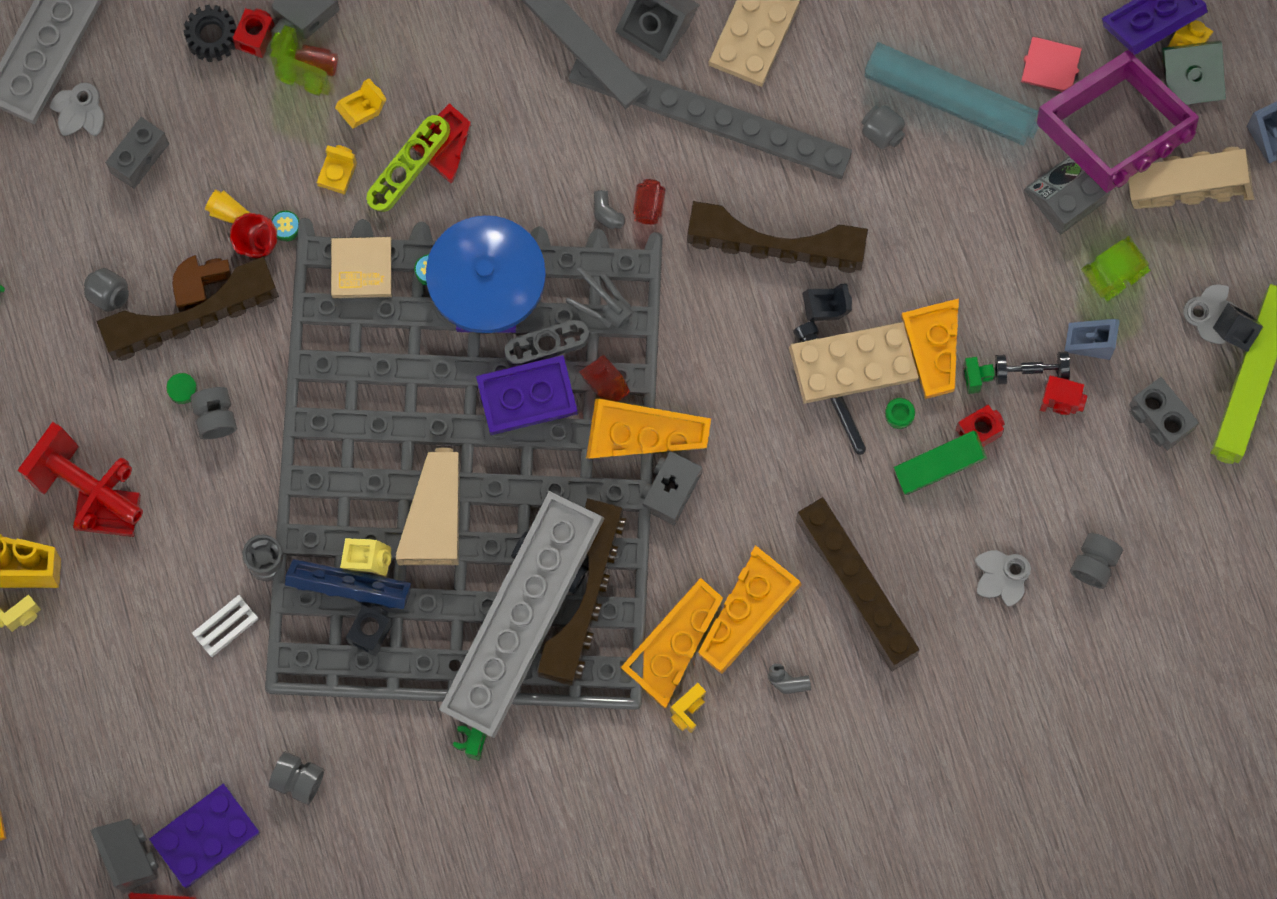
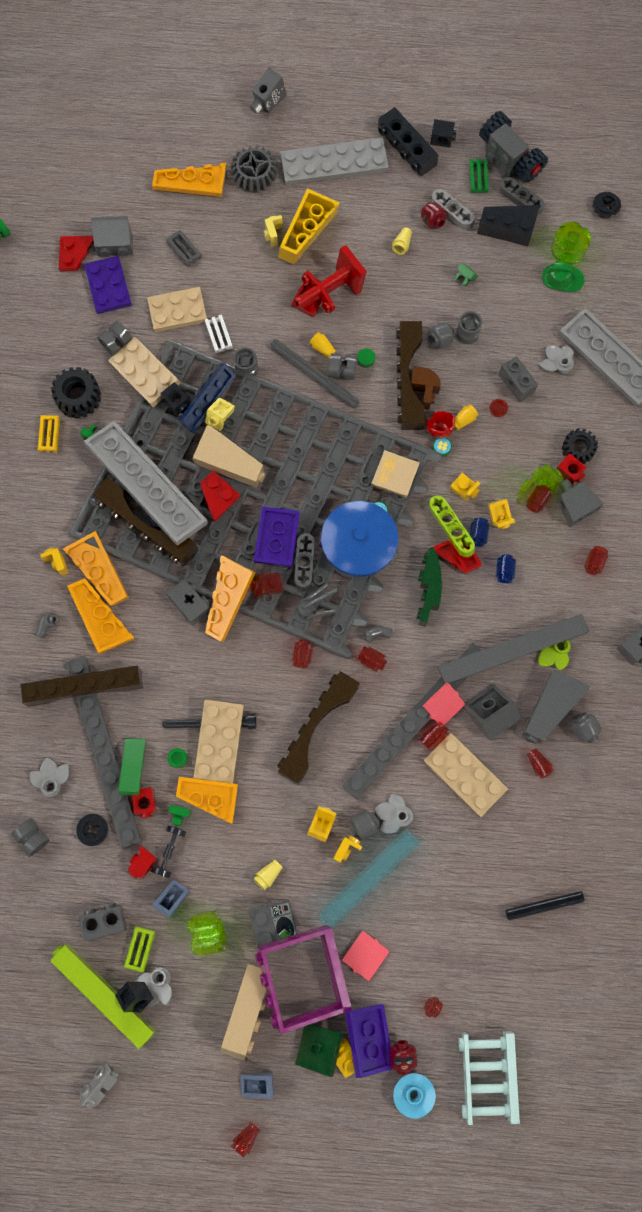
camera: 110 degrees right, 0 degrees up
black bracket [802,283,852,321] -> none
none -> yellow tile [38,415,60,453]
none -> black tyre [51,367,101,419]
none -> dark grey plate [66,656,142,849]
none -> black gear [76,814,109,846]
none -> tan plate [108,337,180,407]
none -> lime tile [124,926,156,973]
none -> tan plate [147,287,207,332]
none -> dark grey tile [166,230,202,267]
none -> red wing [200,470,241,522]
none -> light yellow cone [253,860,283,891]
none -> dark grey axle [270,339,359,408]
none -> clear red brick [291,639,314,669]
none -> yellow bracket [307,806,337,842]
none -> yellow cone [309,332,336,359]
none -> yellow bracket [333,836,362,863]
none -> light grey plate [375,794,413,834]
none -> dark green slope [416,547,442,627]
none -> clear red brick [419,721,448,751]
none -> coral piece [423,682,465,728]
none -> dark grey wheel [456,311,483,344]
none -> clear blue brick [469,518,490,547]
none -> clear red plate [489,399,508,417]
none -> clear blue brick [496,554,516,584]

